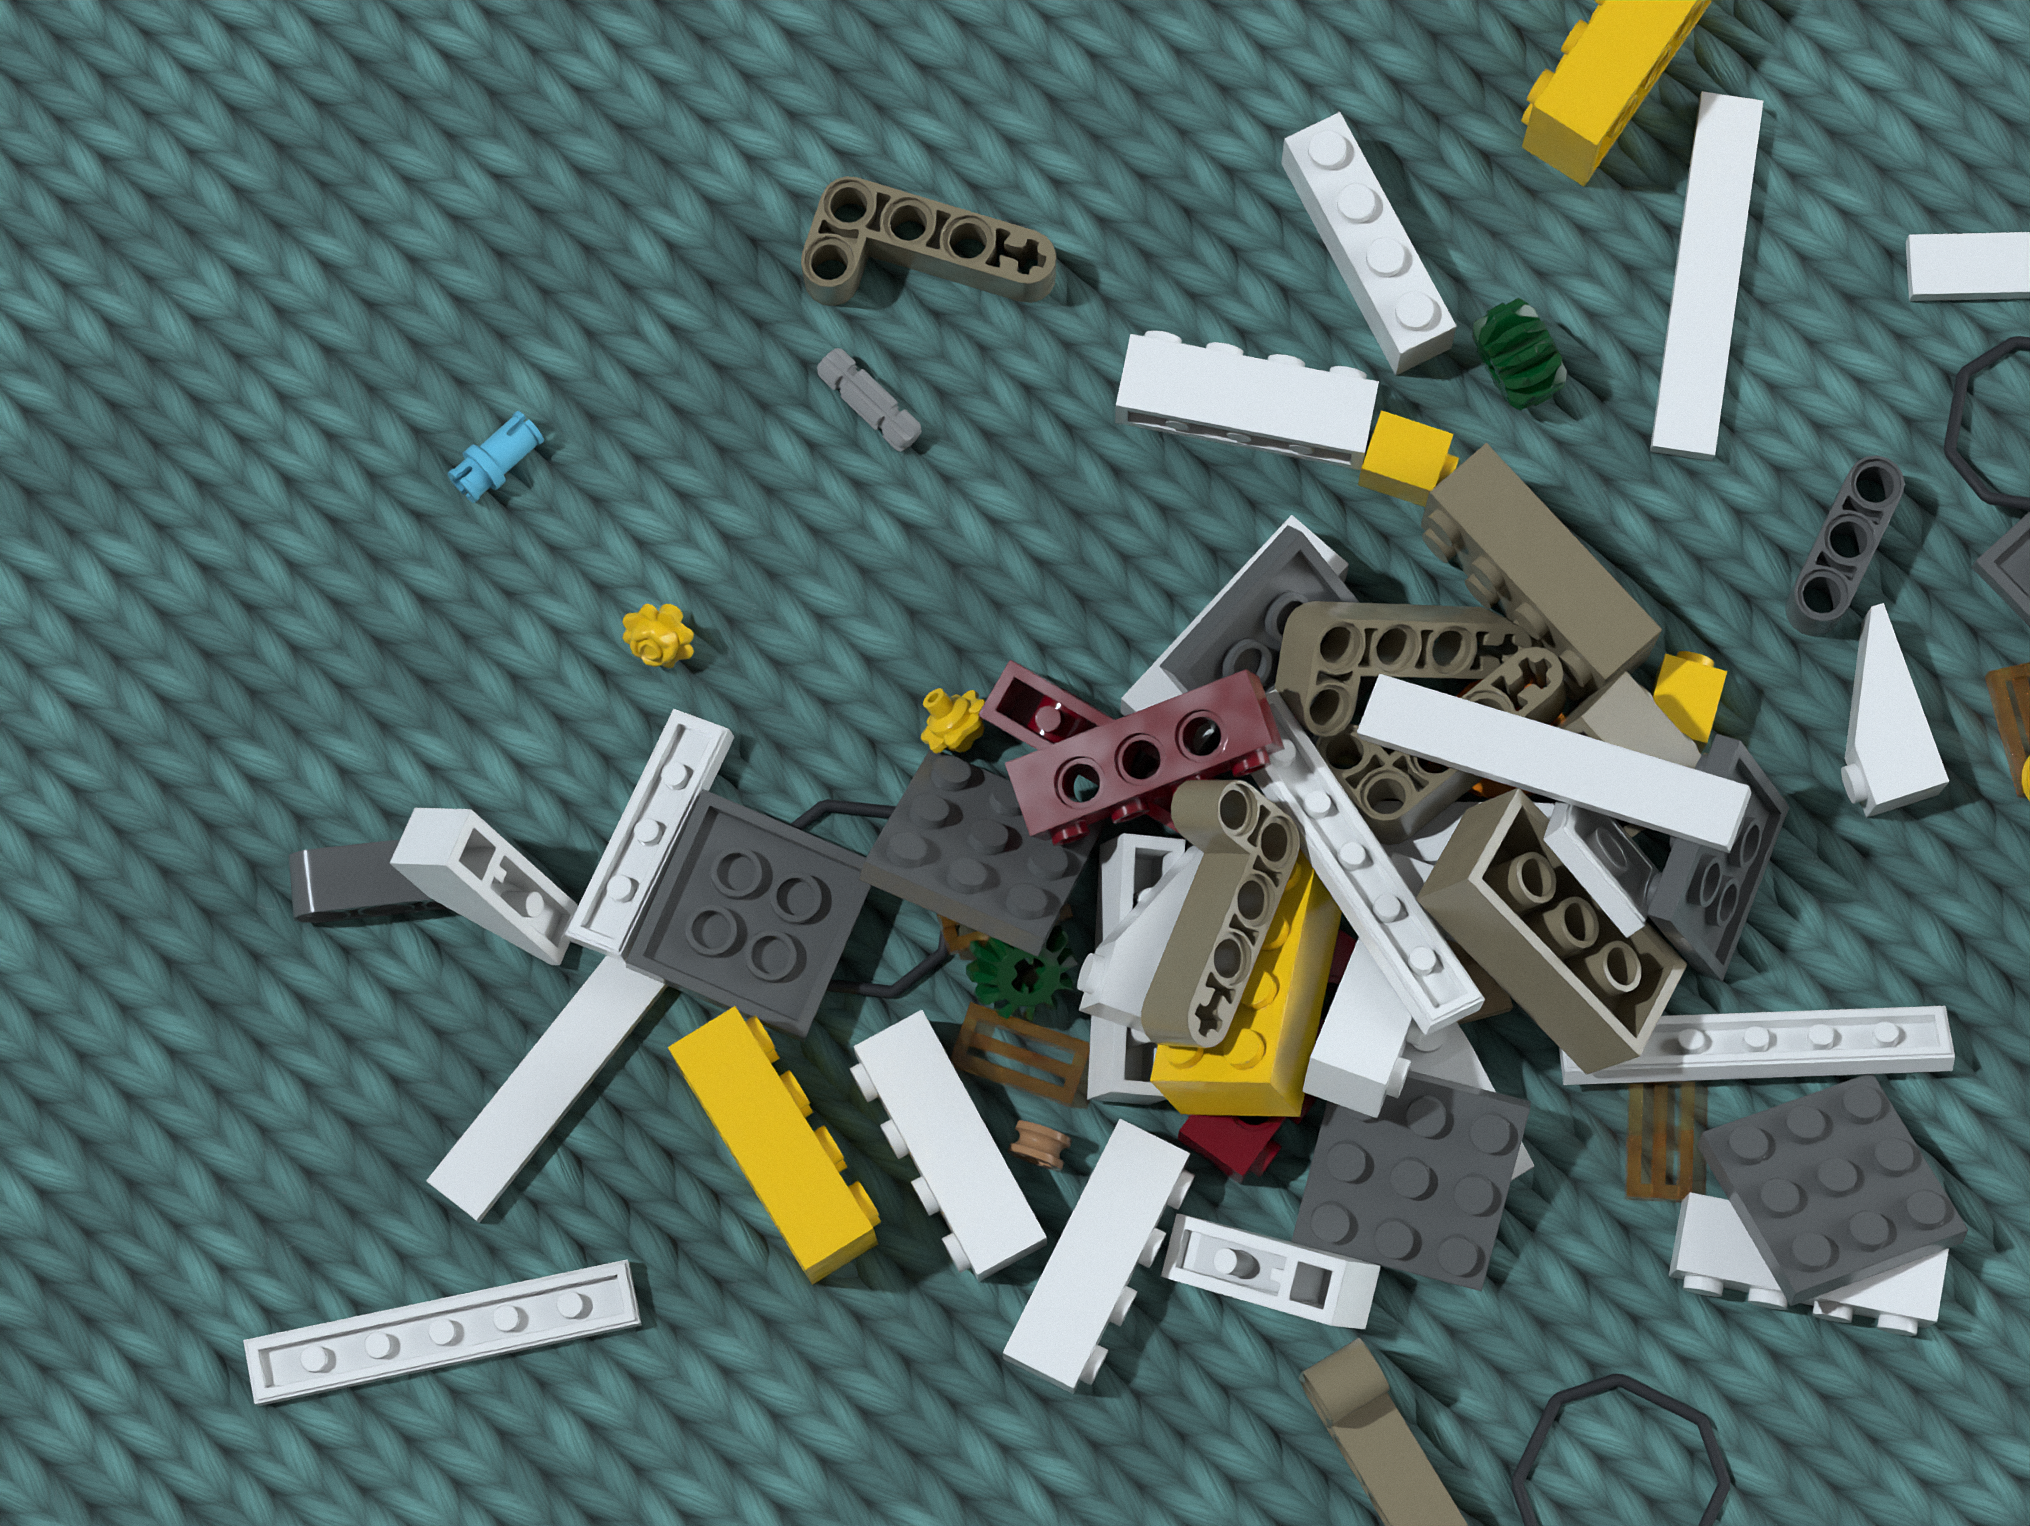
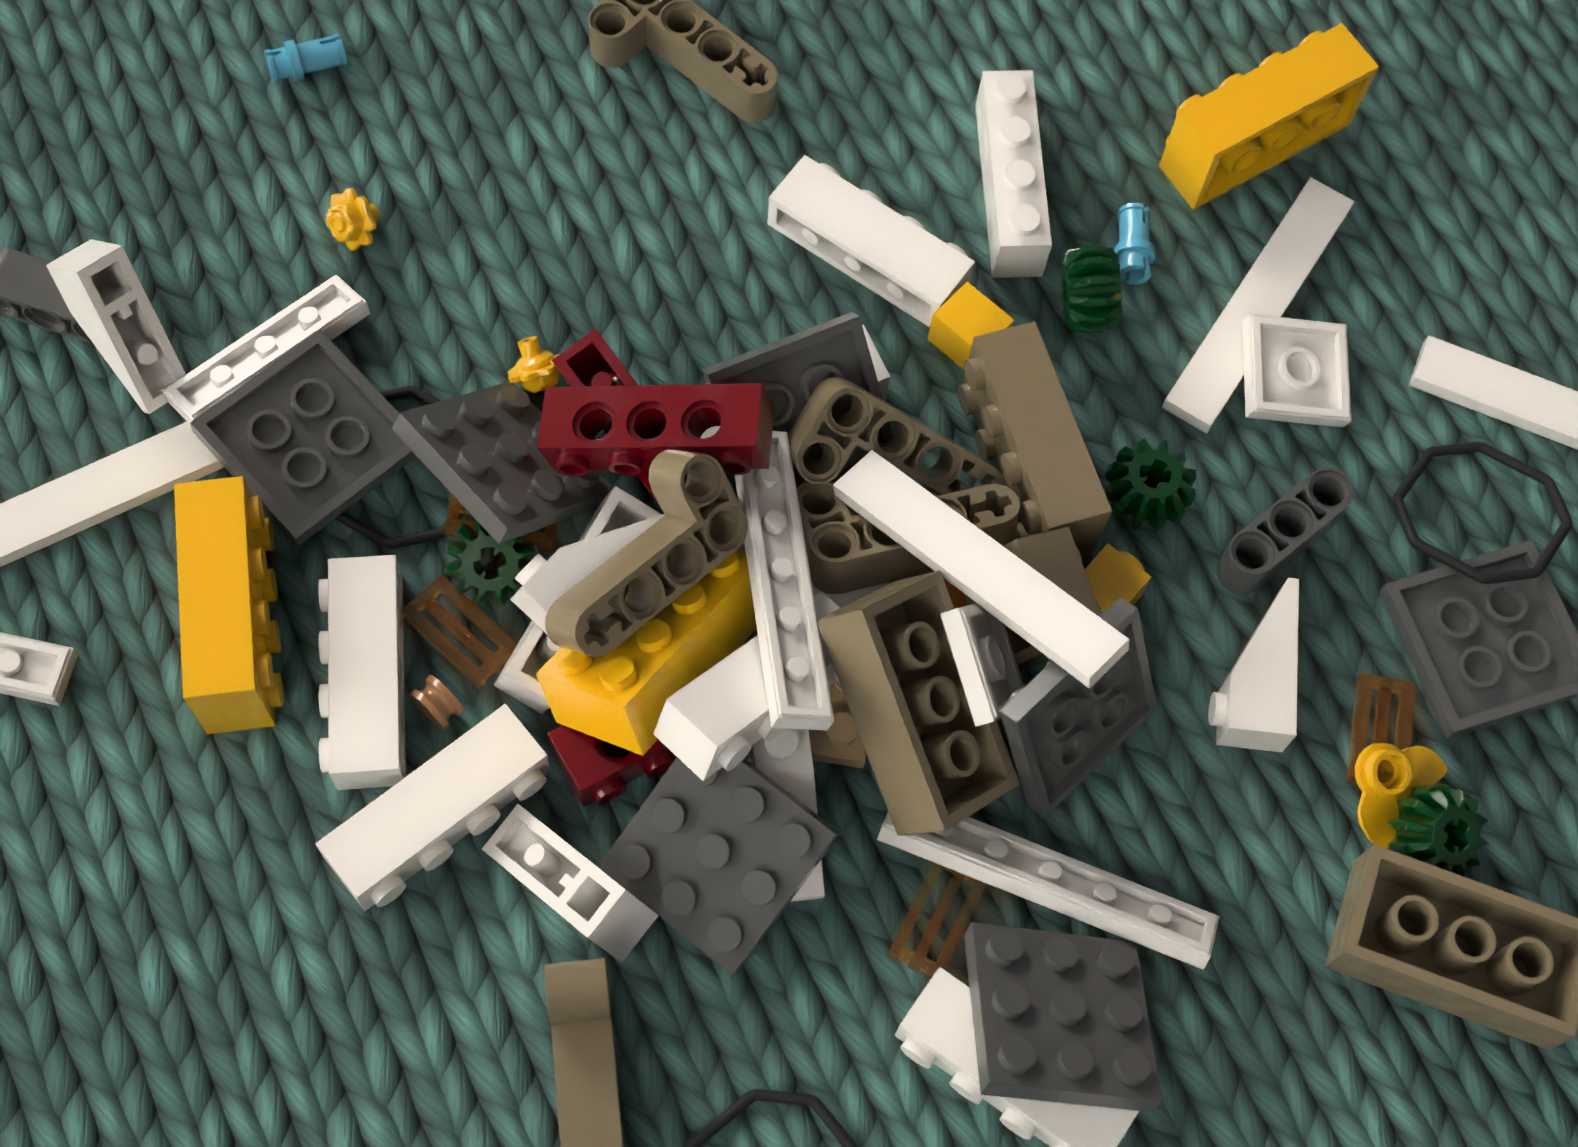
camera: 15 degrees right, 10 degrees down
light grey axle [817,348,922,452] -> none
none -> dark green gear [1105,438,1196,532]
none -> medium azure pin [1114,203,1155,285]
none -> white tile [1242,314,1351,428]

